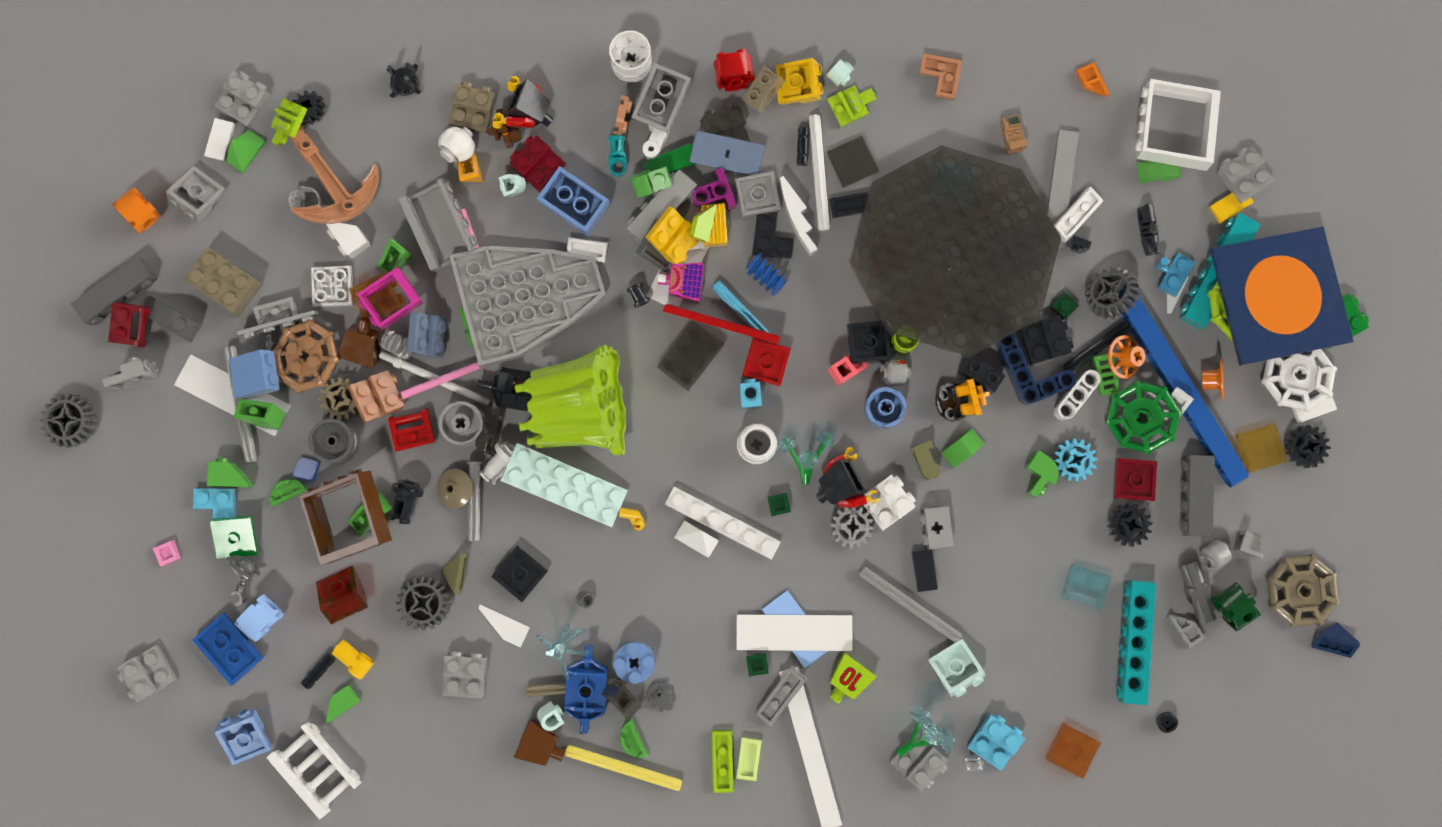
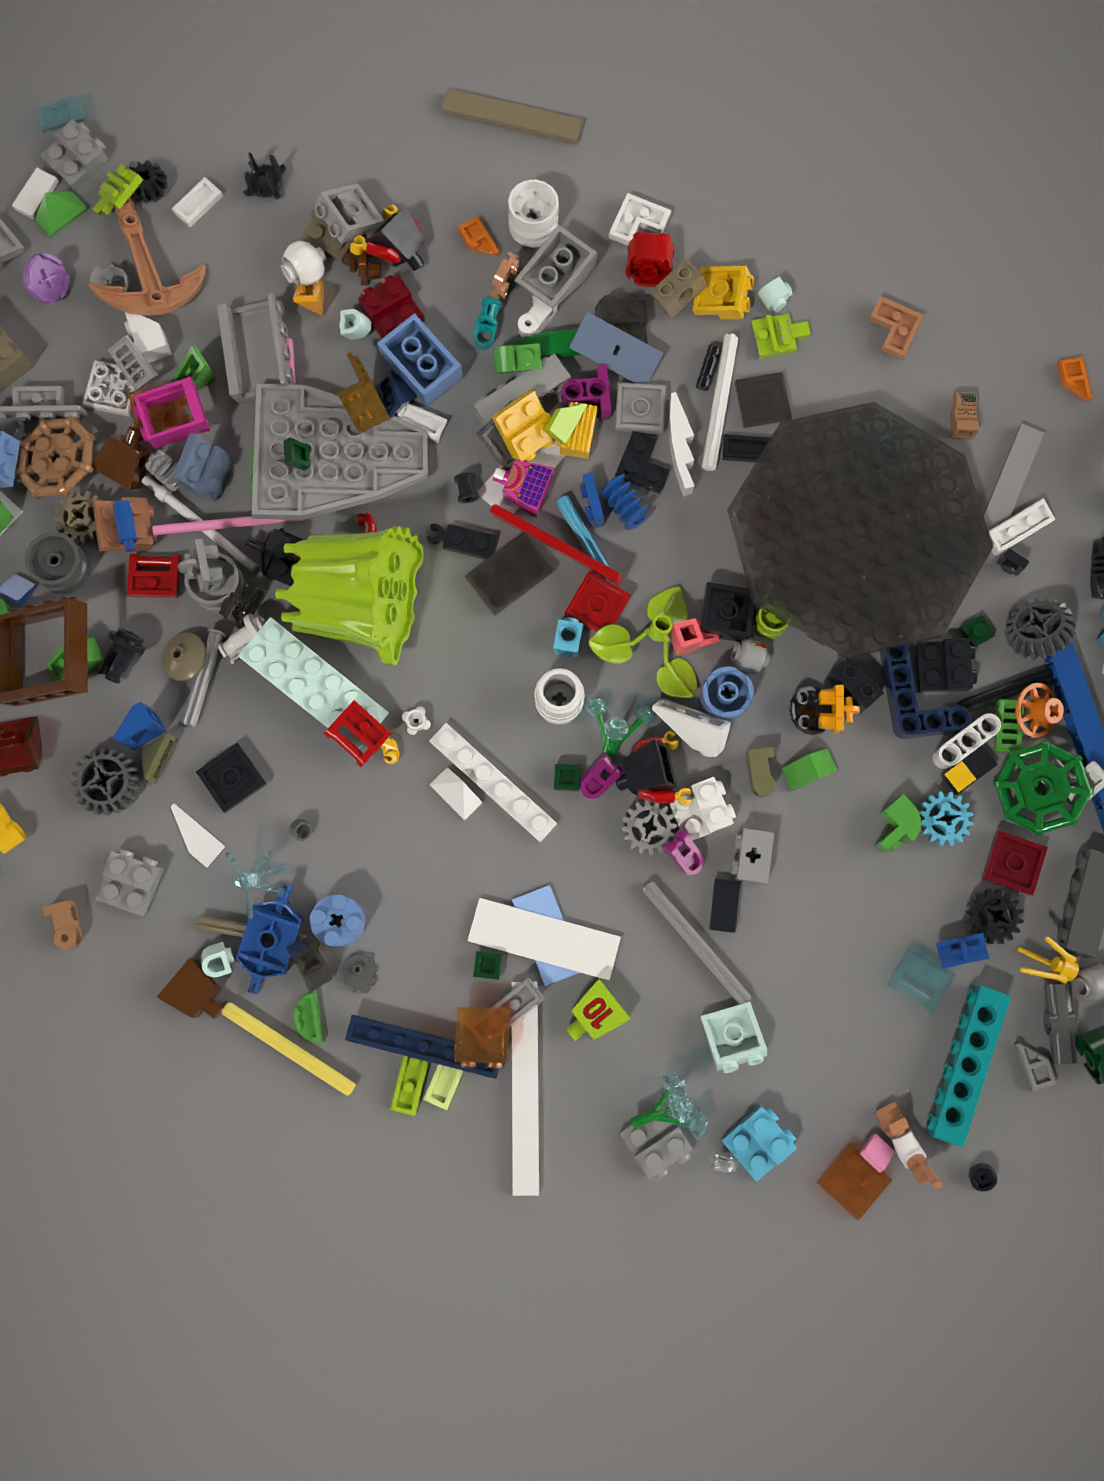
camera: 20 degrees right, 5 degrees down
none -> medium lavender tile [23,253,69,303]
none -> clear light blue plate [35,95,89,133]
none -> medium nougat leg [42,900,82,950]
none -> light grey slope [108,335,159,391]
none -> blue cylinder [112,500,138,552]
none -> blue tile [114,701,167,750]
none -> white tile [172,177,223,227]
none -> light grey hips [178,539,223,592]
none -> dark green plate [283,437,311,471]
none -> light grey plate [314,183,384,244]
none -> red plate [323,700,392,767]
none -> pearl gold plate [337,352,390,434]
none -> dark blue tile [345,1015,503,1079]
none -> red arm [357,512,377,533]
none -> dark blue slope [376,369,417,420]
none -> white plate [402,707,431,735]
none -> black plate [427,523,496,561]
none -> clear orange plate [455,1007,510,1068]
none -> orange tile [457,216,500,257]
none -> blue plate [579,473,604,528]
none -> magenta plate [579,753,624,799]
none -> lime plant [589,587,697,698]
none -> white plate [609,193,671,246]
none -> white slope [652,698,731,757]
none -> magenta plate [663,829,704,875]
none -> bright pink tile [860,1133,895,1173]
none -> nougat piece [876,1102,943,1189]
none -> blue hips [936,933,990,969]
none -> black tile [941,745,998,795]
none -> yellow plant [1017,936,1079,984]

